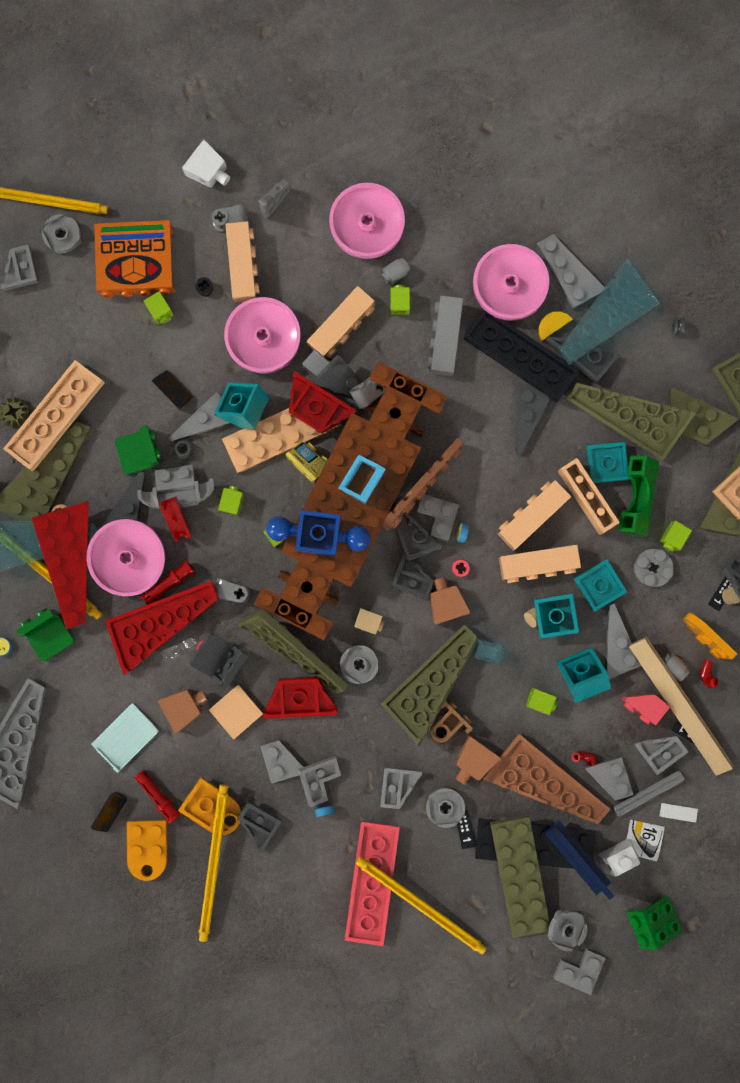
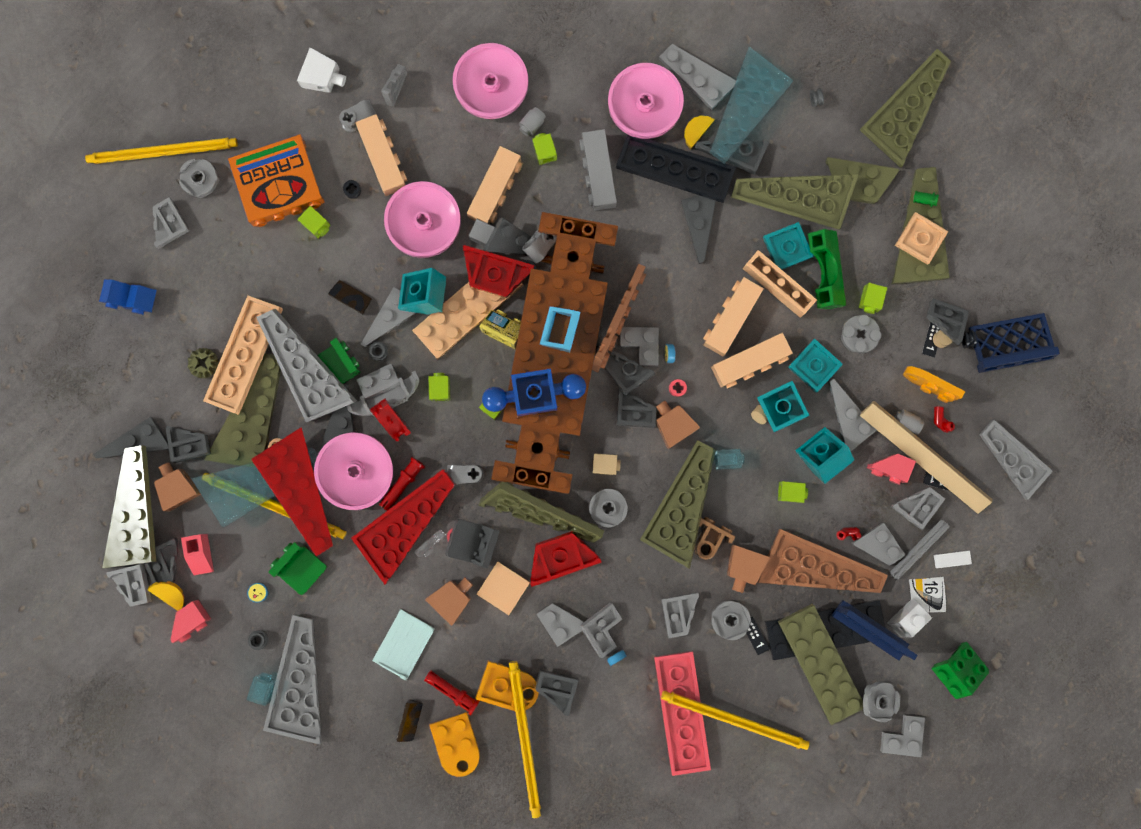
camera: 20 degrees left, 0 degrees up
none -> light grey wing [256,309,357,422]

